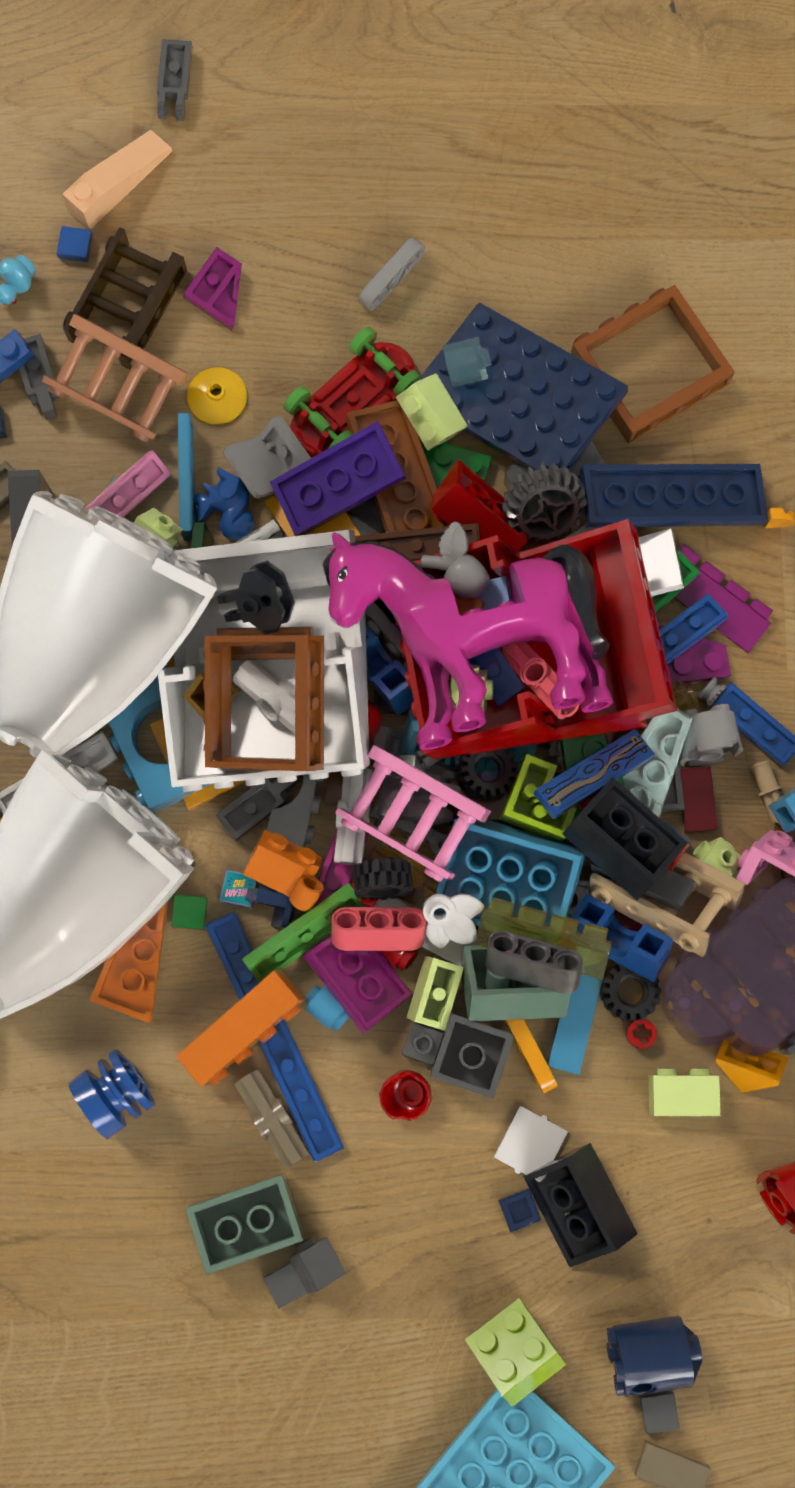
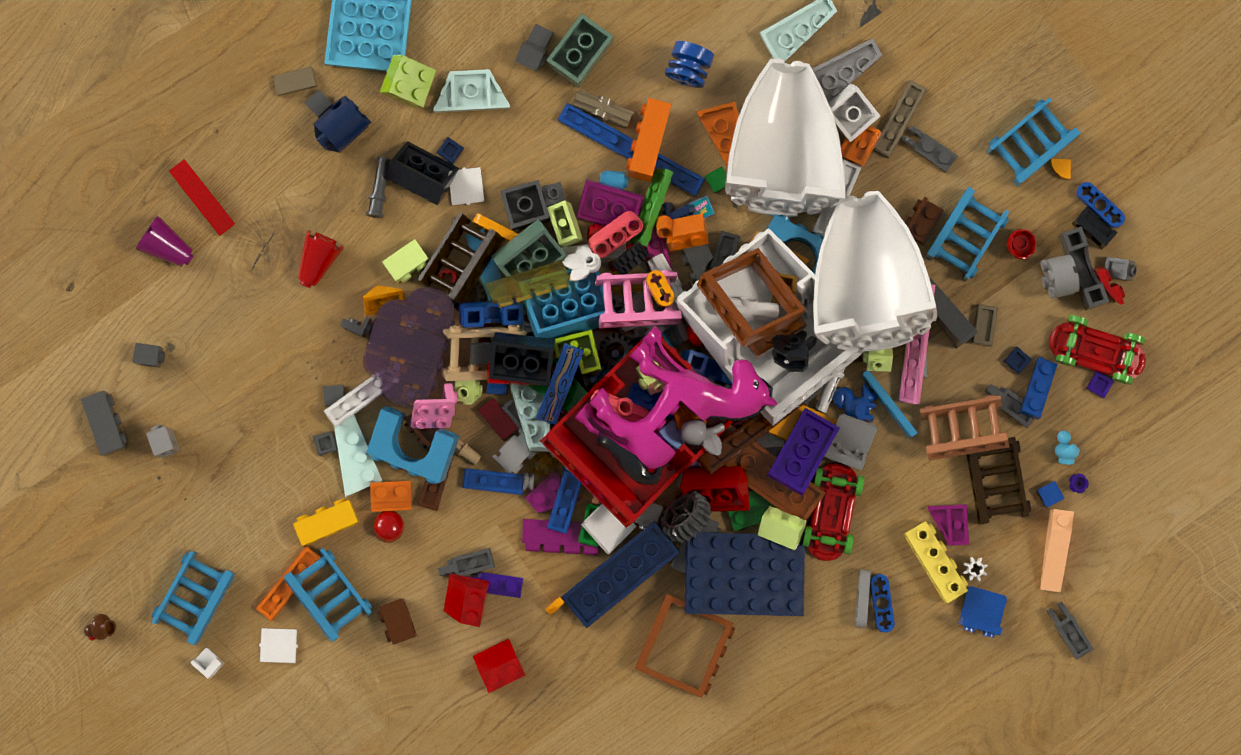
camera: 145 degrees right, 5 degrees up
yellow dish [187,367,247,425] -> none
dark green tile [191,522,214,548] -> none
red hair [379,1070,433,1121] -> none
clear light blue brick [443,337,492,387] -> none
flat silver beam [485,931,583,994] -> none
none -> dark grey pin [366,157,390,218]
none -> dark brown fence [418,212,504,304]
none -> light aqua wing [434,69,510,113]
none -> light orange beam [646,270,674,307]
none -> blue beam [870,574,895,632]
none -> light yellow brick [903,521,968,603]
none -> blue bracket [958,586,1007,638]
none -> white gear [962,557,988,581]
none -> dark purple plate [1069,474,1089,493]

